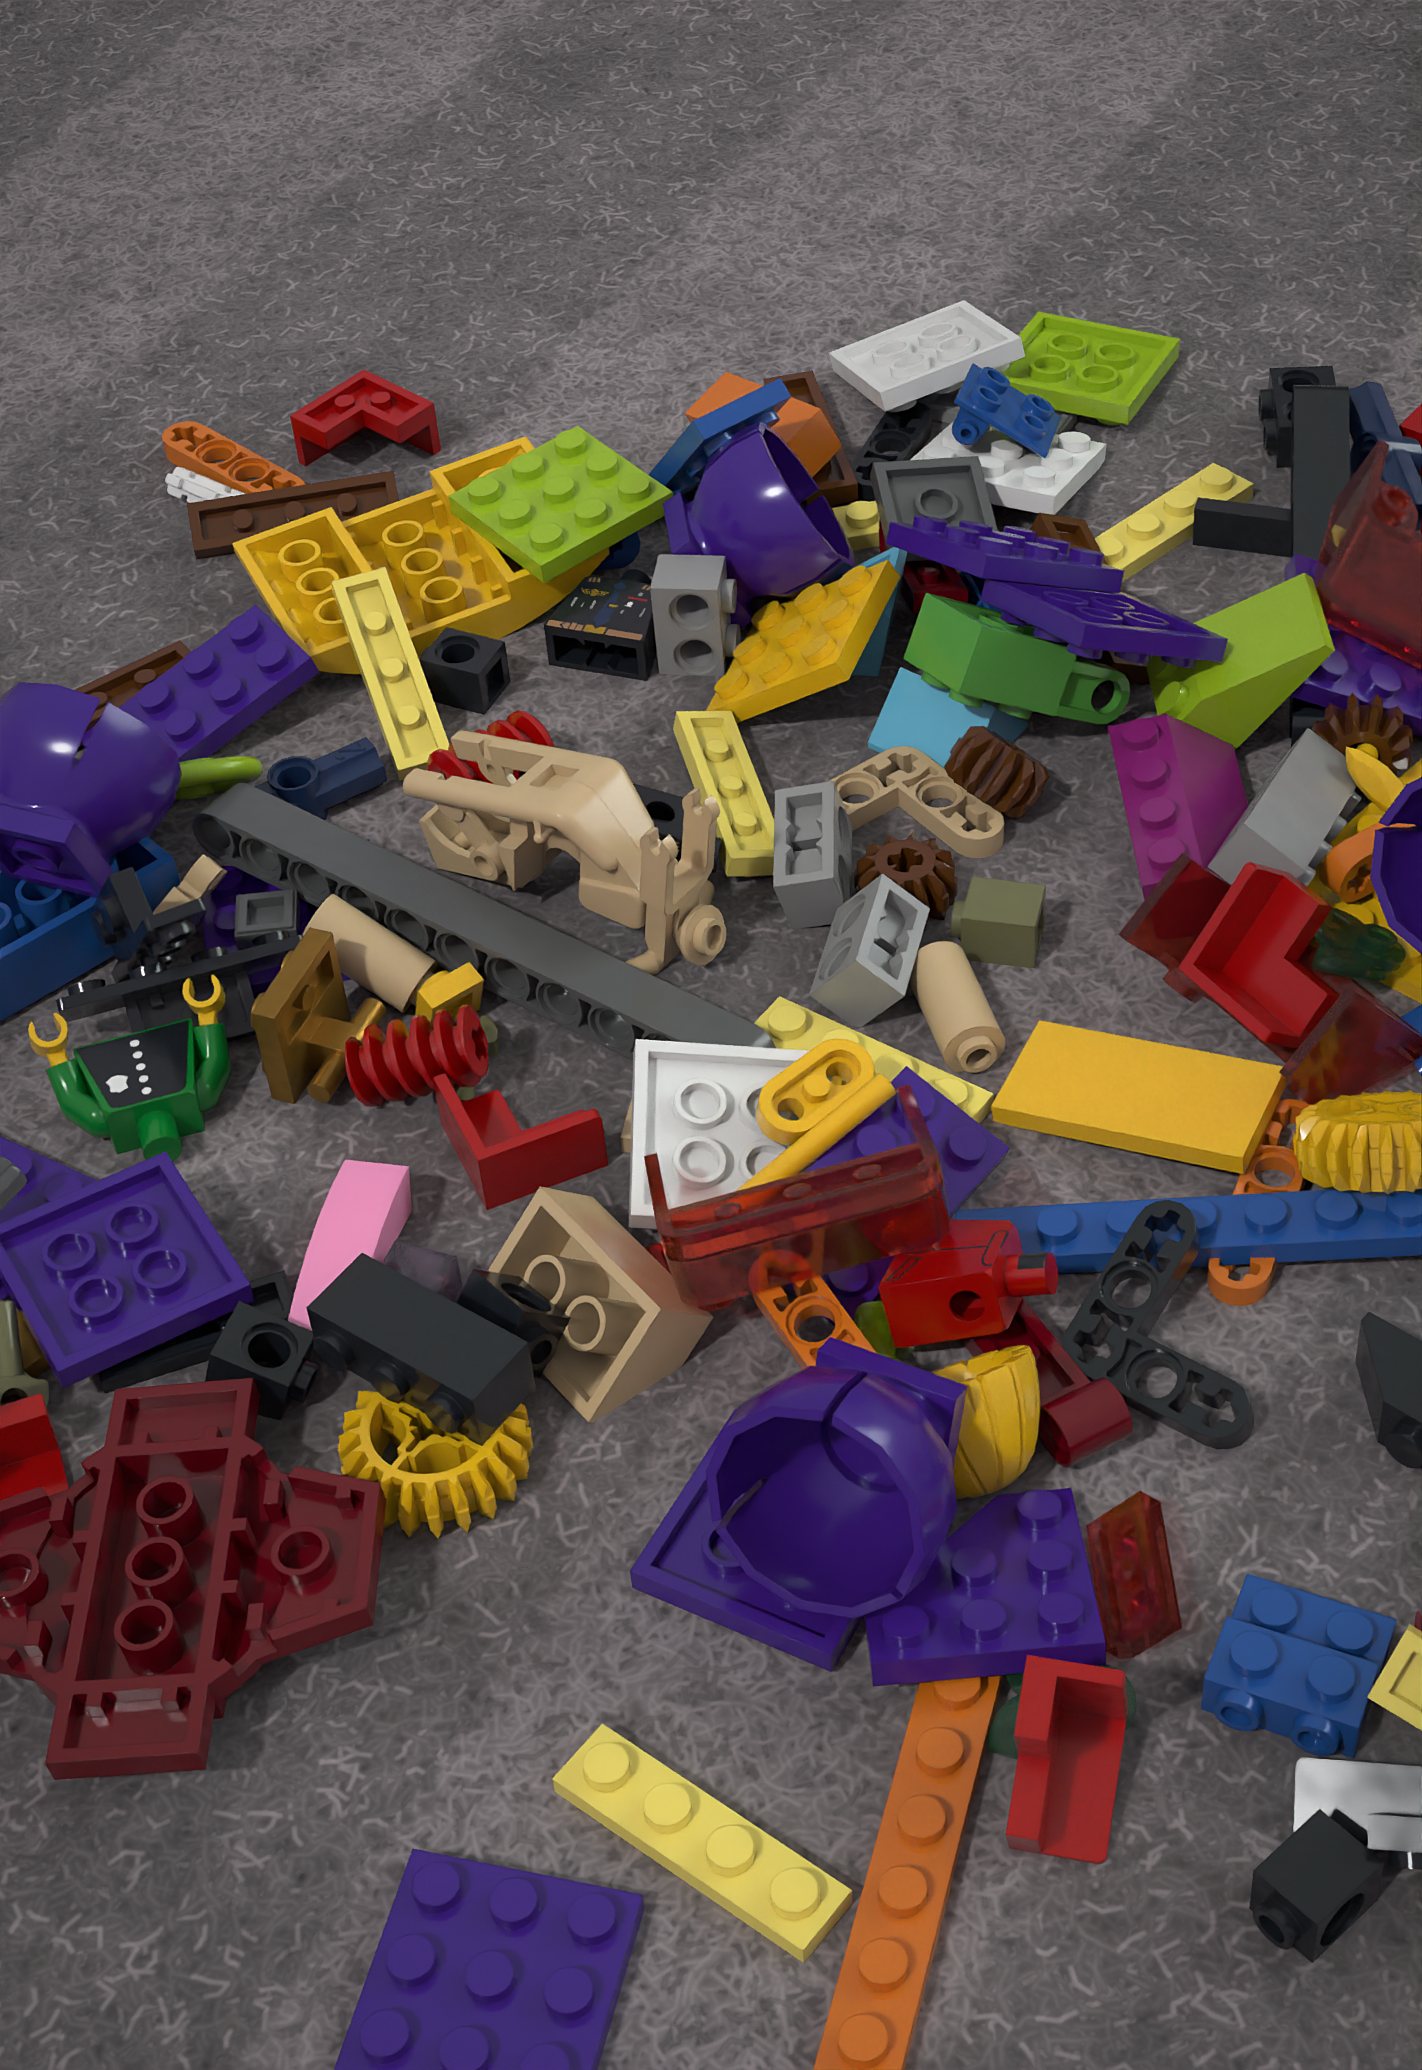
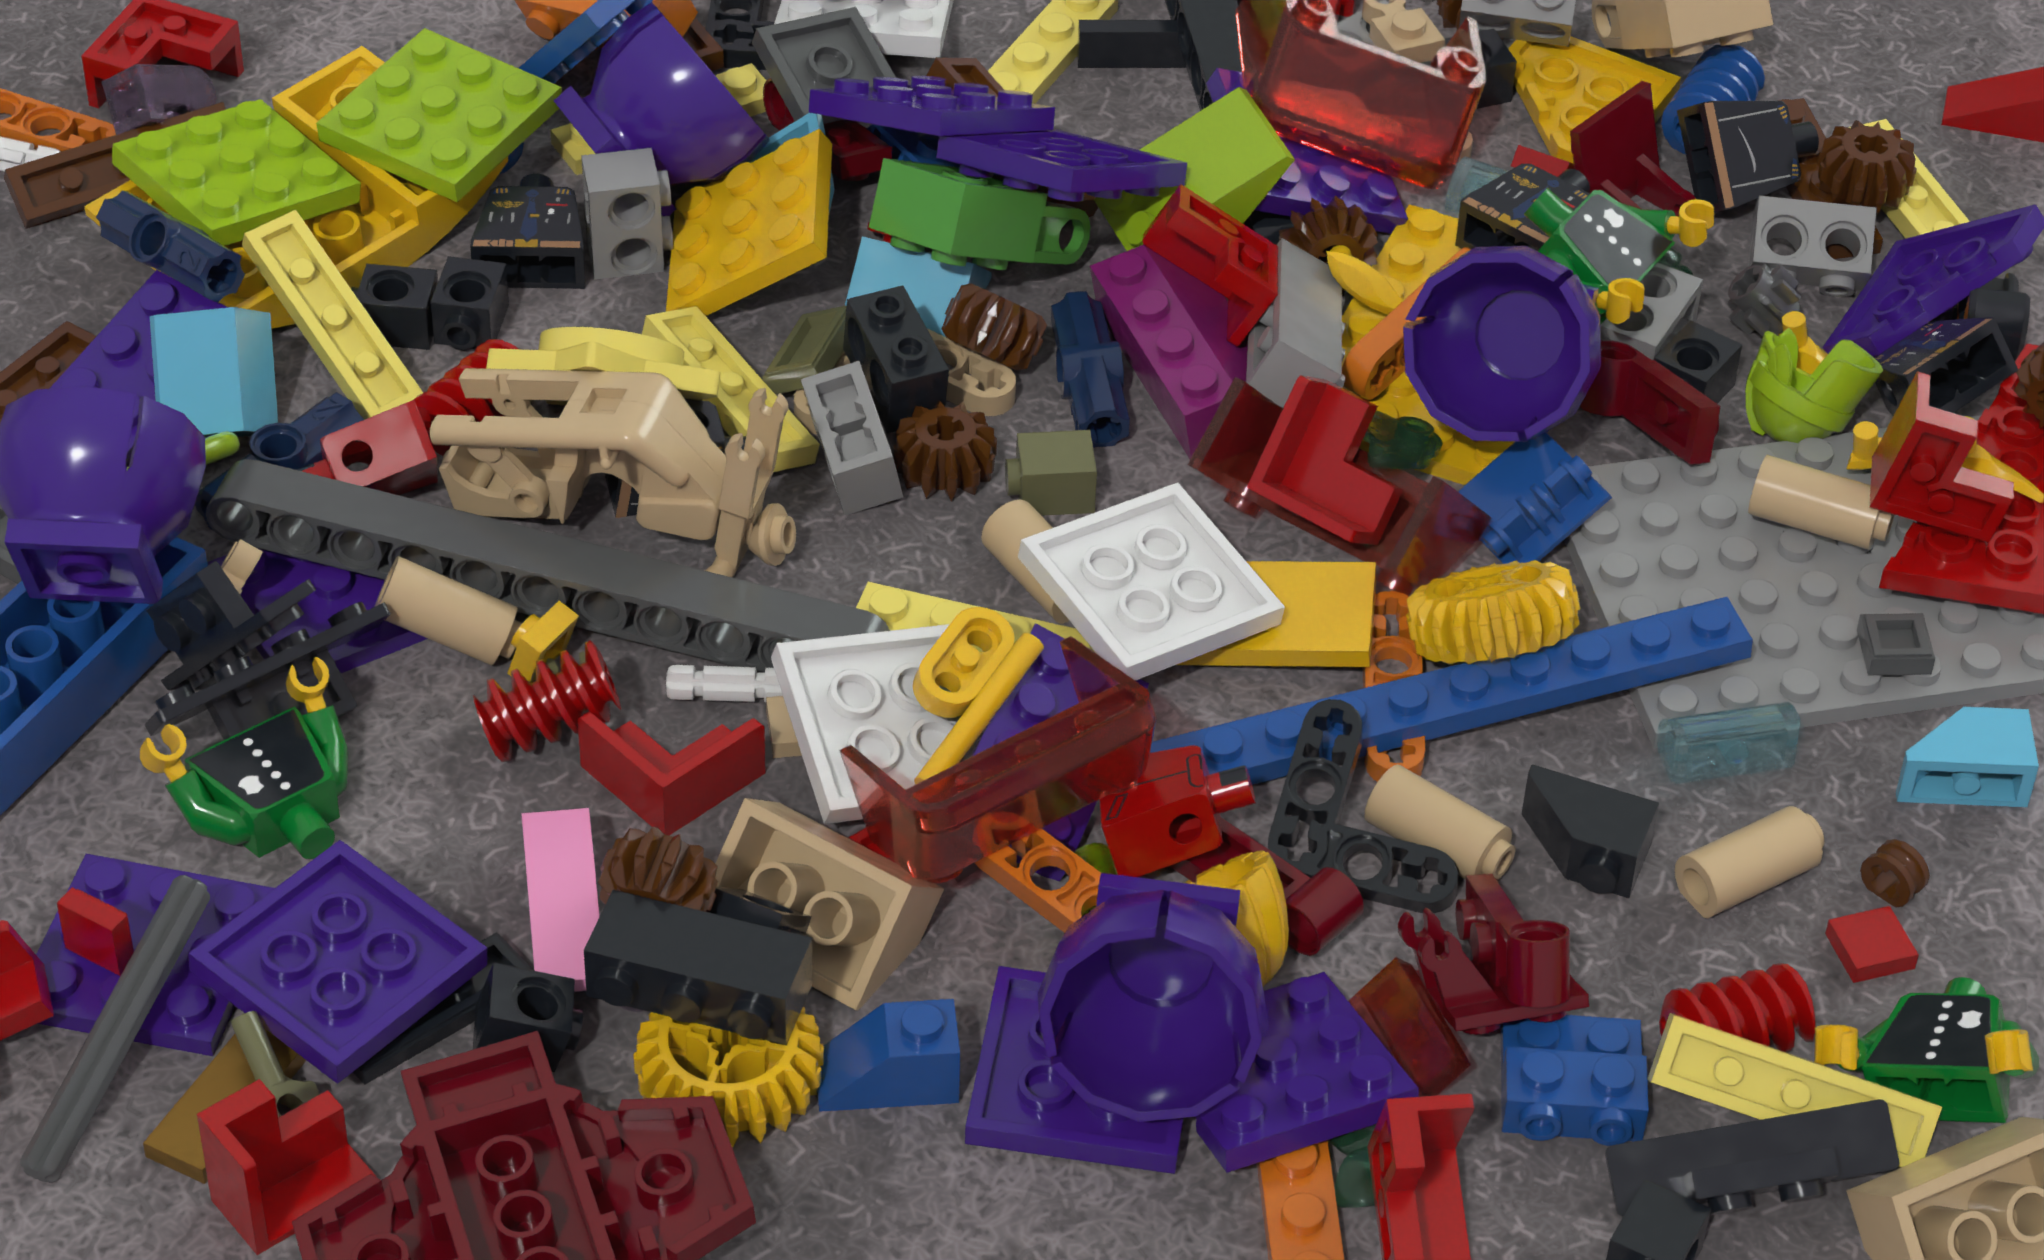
camera: 25 degrees left, 0 degrees up
dark grey tile [235,889,300,951] -> none
pearl gold plate [251,927,386,1104] -> none
light grey brick [809,874,930,1027] -> none
none -> dark blue piece [96,190,245,302]
none -> clear purple leg [102,64,217,135]
none -> lime plate [112,99,361,246]
none -> medium azure slope [150,307,278,438]
none -> torso [296,400,438,495]
none -> black brick [430,256,509,350]
none -> light yellow plate [486,327,721,406]
none -> reddish brown gear [598,827,718,913]
none -> white axle [666,665,783,702]
none -> olive tile [762,306,846,394]
none -> blue slope [817,999,960,1112]
none -> black brick [843,285,949,433]
none -> white plate [1018,483,1285,685]
none -> dark blue piece [1051,291,1130,448]
none -> red panel [1142,184,1278,347]
none -> tan brick [1365,764,1516,880]
none -> dark red plate [1398,908,1589,1034]
none -> dark red plate [1455,874,1570,1008]

